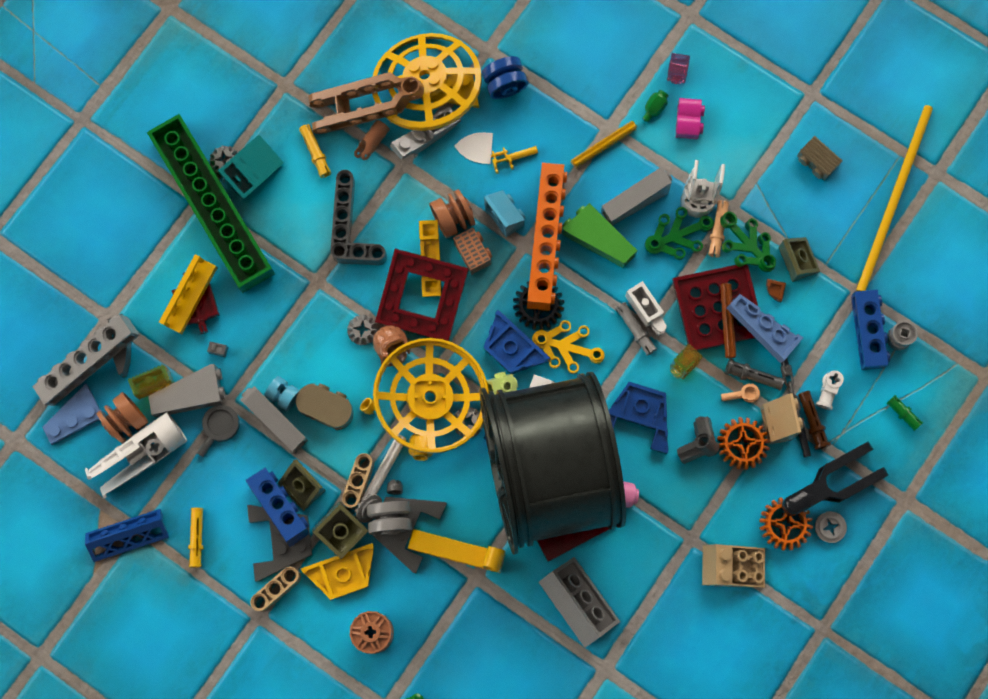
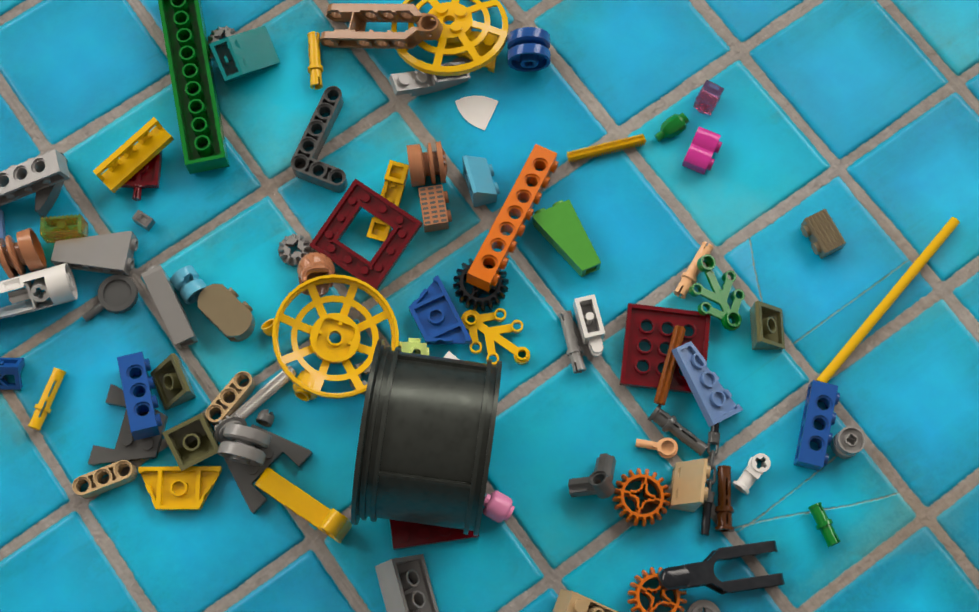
camera: 15 degrees right, 5 degrees down
nougat wheel [350,611,394,654] -> none
nougat piece [354,120,390,160] -> none
yellow piece [491,146,538,174] -> none
light grey slope [601,167,672,226] -> none
blue wing [609,382,668,454] -> none
green plant [645,207,714,260] -> none
clear yellow brick [670,344,703,379] -> none
white piece [681,160,726,218] -> none
dark orange tile [766,278,786,302] -> none

